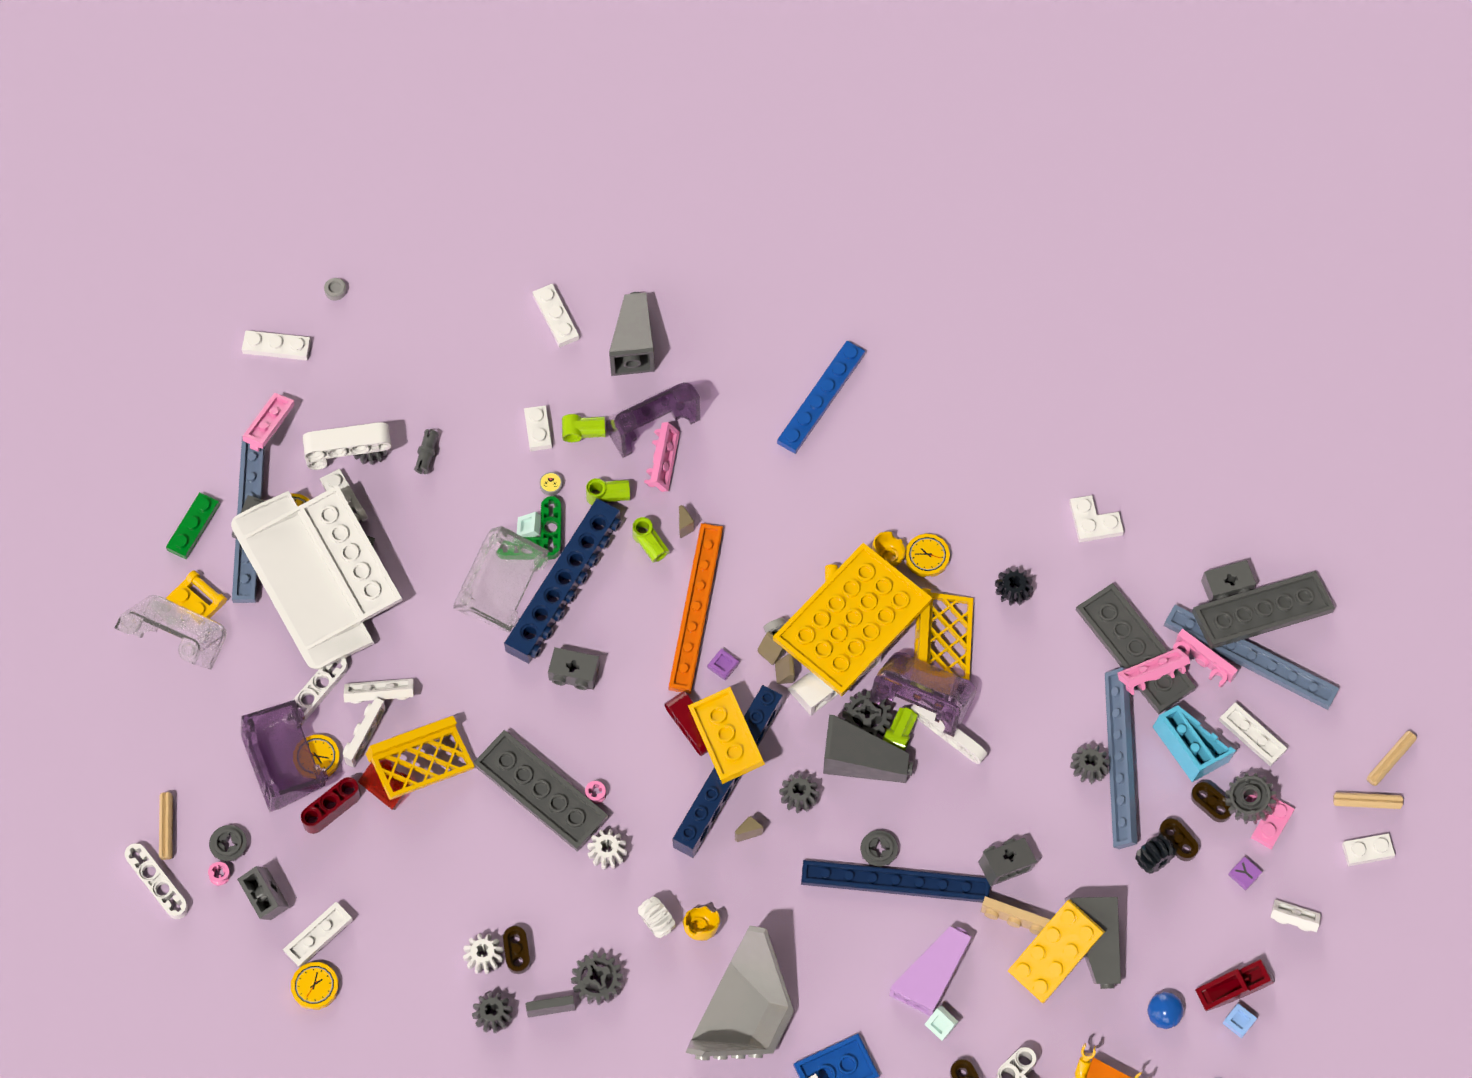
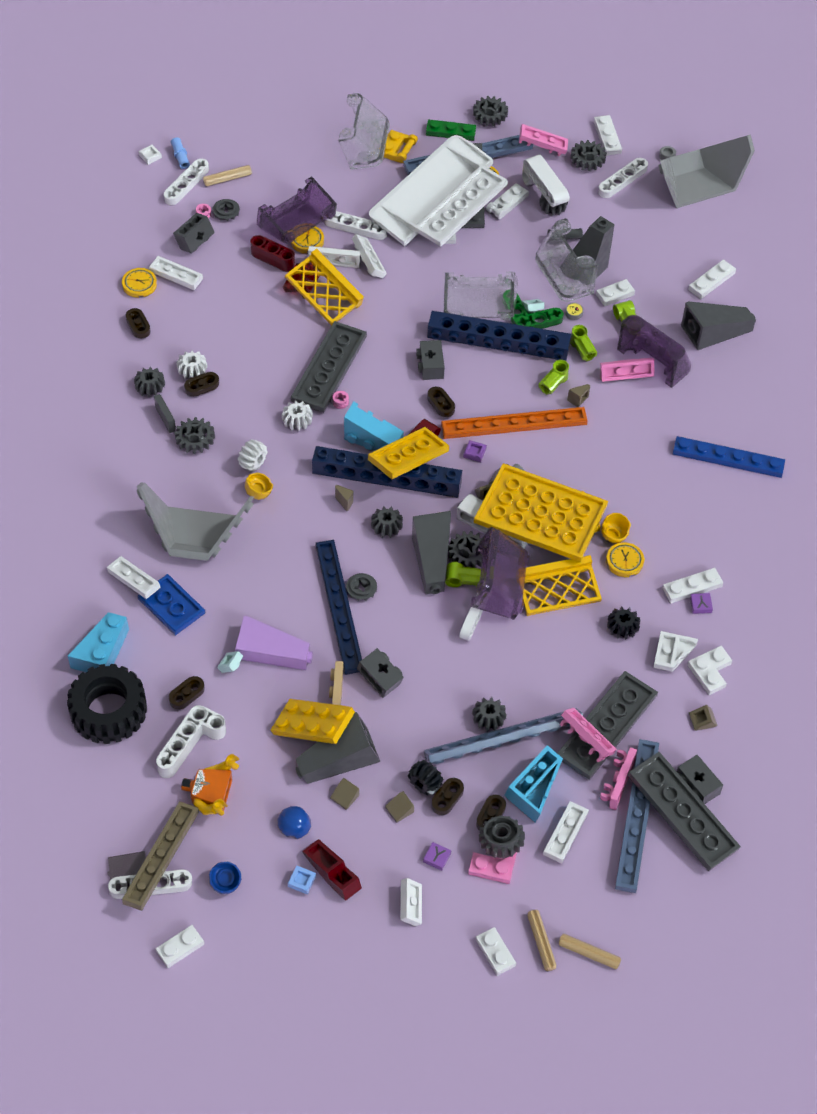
camera: 70 degrees right, 10 degrees down
none -> dark brown plate [126,308,151,338]
none -> white tile [138,145,162,165]
none -> light blue pin [171,137,190,169]
none -> dark tan slope [330,778,359,810]
none -> medium azure wedge [344,401,404,451]
none -> dark tan slope [385,791,414,823]
none -> dark brown plate [427,386,455,417]
none -> dark grey gear [473,96,508,126]
none -> clear windscreen [535,218,598,302]
none -> dark grey slope [560,216,615,287]
none -> dark grey gear [570,140,607,171]
none -> white beam [598,158,648,198]
none -> white wing [653,631,698,672]
none -> light grey piece [658,134,755,209]
none -> white plate [662,568,723,604]
none -> dark tan slope [689,705,717,731]
none -> medium lavender tile [690,593,713,614]

